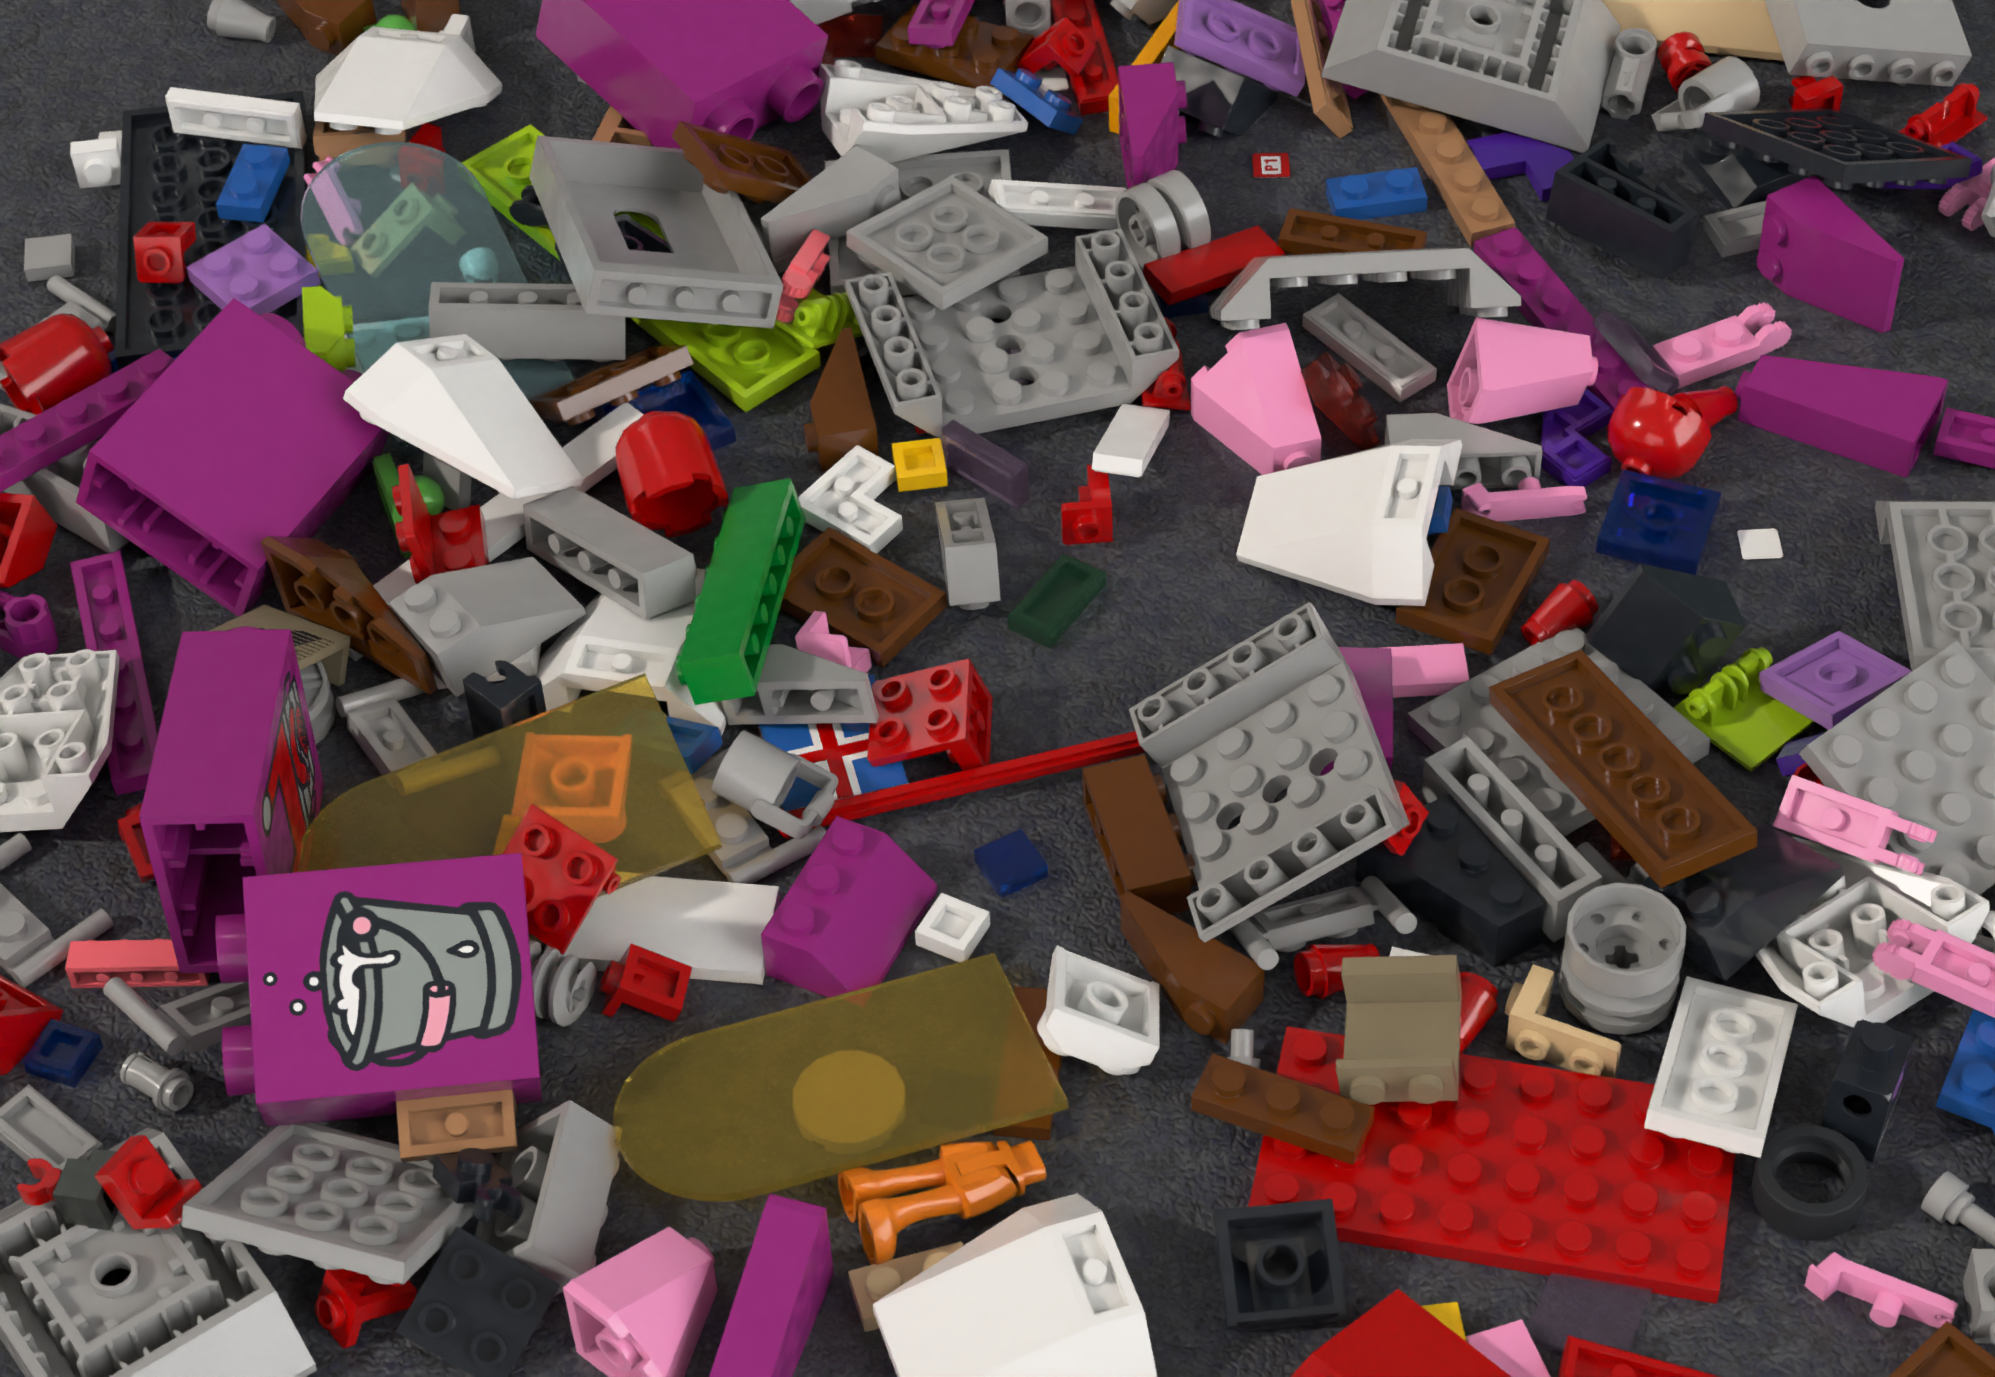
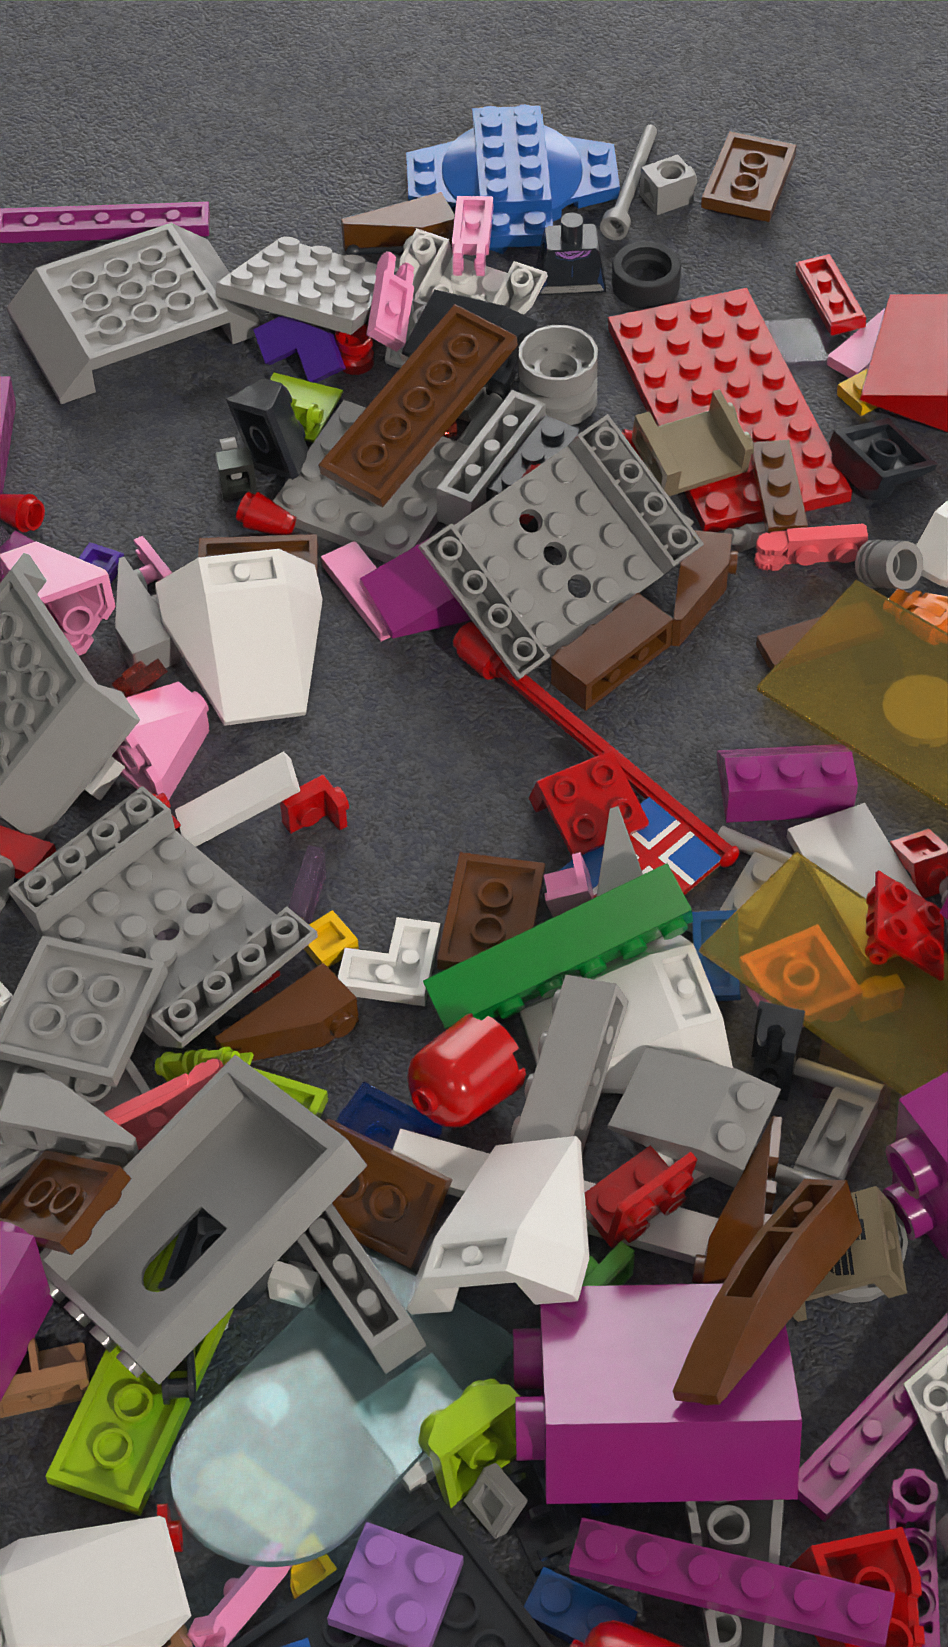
camera: 120 degrees left, 5 degrees up
light grey piece [711,730,839,839] -> none
white plate [915,893,990,964] -> none
light grey slope [935,497,1001,610] -> none
clear blue tile [974,829,1048,898] -> none
clear green tile [1007,553,1106,649] -> none
white slope [1037,945,1159,1076] -> none
tan bracket [1505,964,1621,1078] -> none
clear blue plate [1596,470,1722,575] -> none
red cylinder [1608,387,1712,482] -> none
white plate [1644,976,1798,1158] -> none
white sticker [1737,528,1783,560] -> none
medium lavender plate [1759,631,1912,730] -> none
bright pink piece [1805,1252,1958,1328] -> none
none -> reddish brown slope [672,1179,862,1405]
none -> coral hinge [754,524,868,571]
none -> light grey piece [855,539,923,590]

